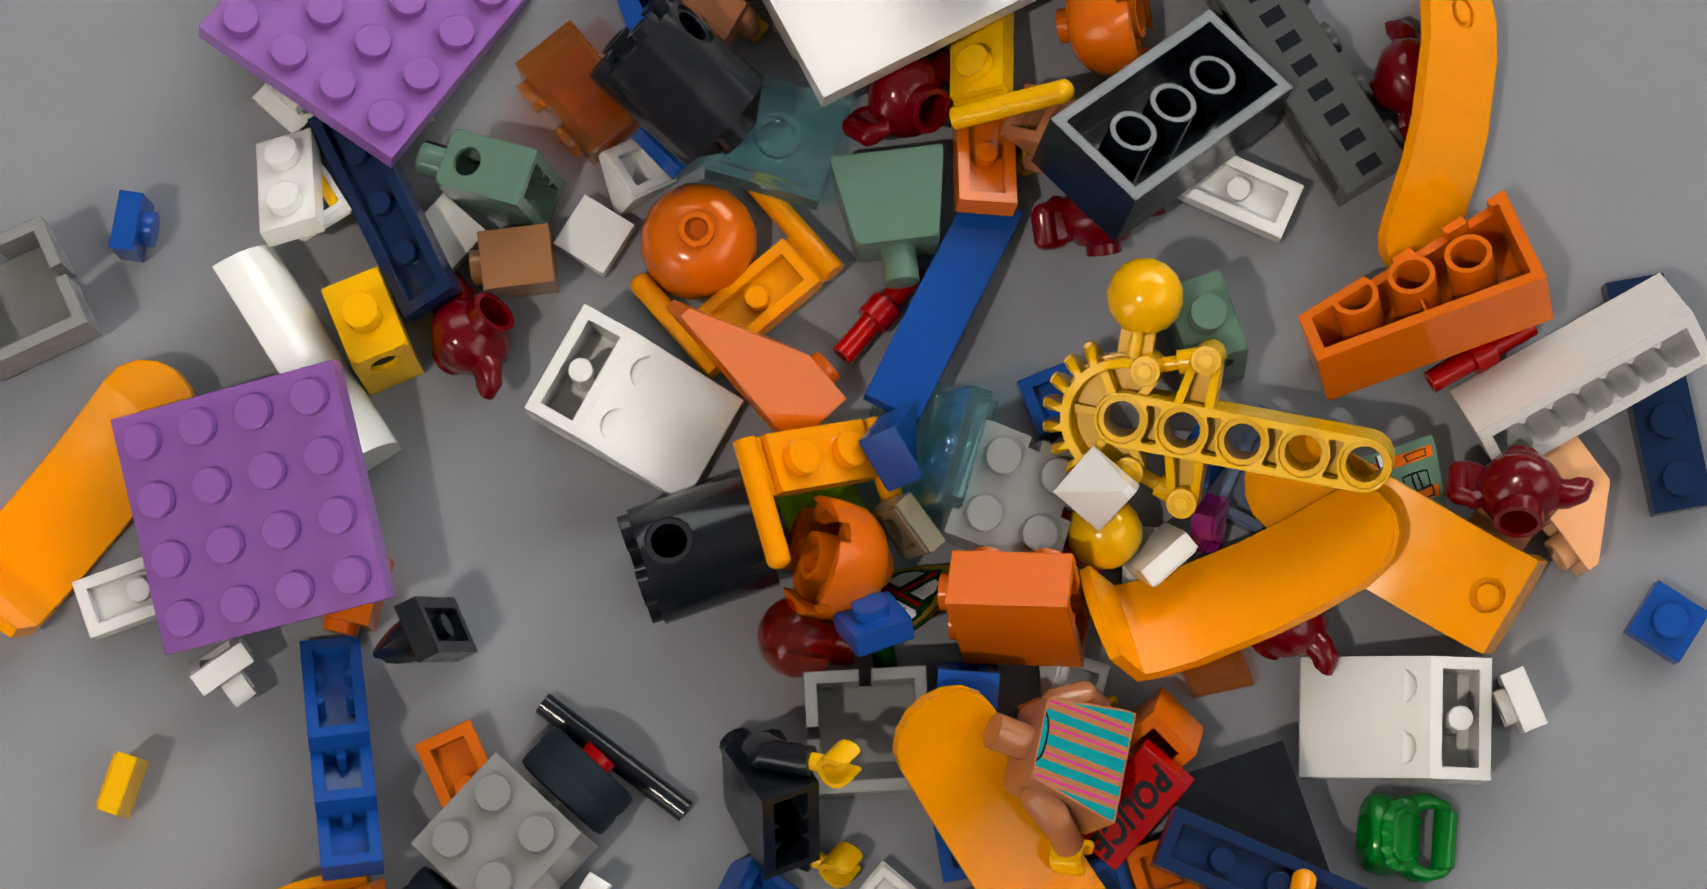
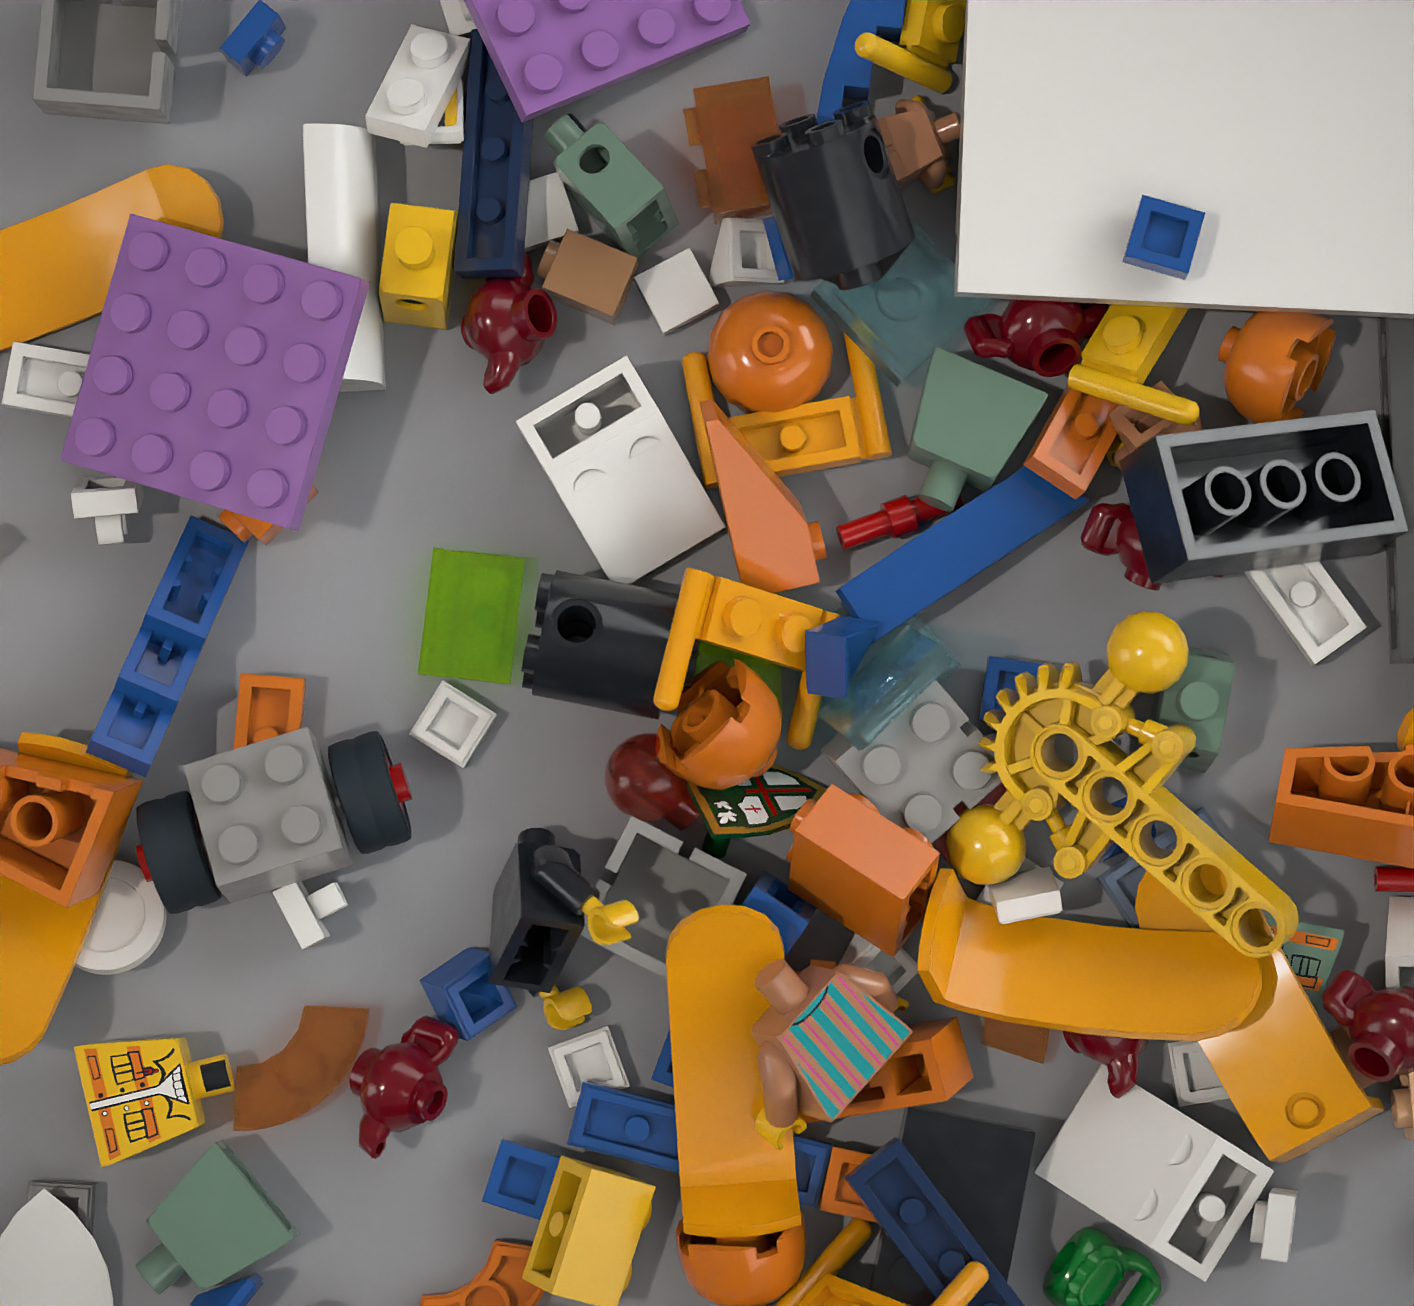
camera: 35 degrees right, 5 degrees up
black tile [373,596,478,664] -> none
black bar [535,694,693,821] -> none
blue plate [833,590,915,657] -> none
dark tan tile [871,492,946,559] -> none
white slope [1053,445,1140,532] -> none
red tile [1081,739,1195,871] -> none
magenta tile [1191,493,1230,554] -> none
none -> white tile [409,681,498,768]
none -> clear neon green plate [418,547,526,686]
none -> white tile [1165,1041,1229,1107]

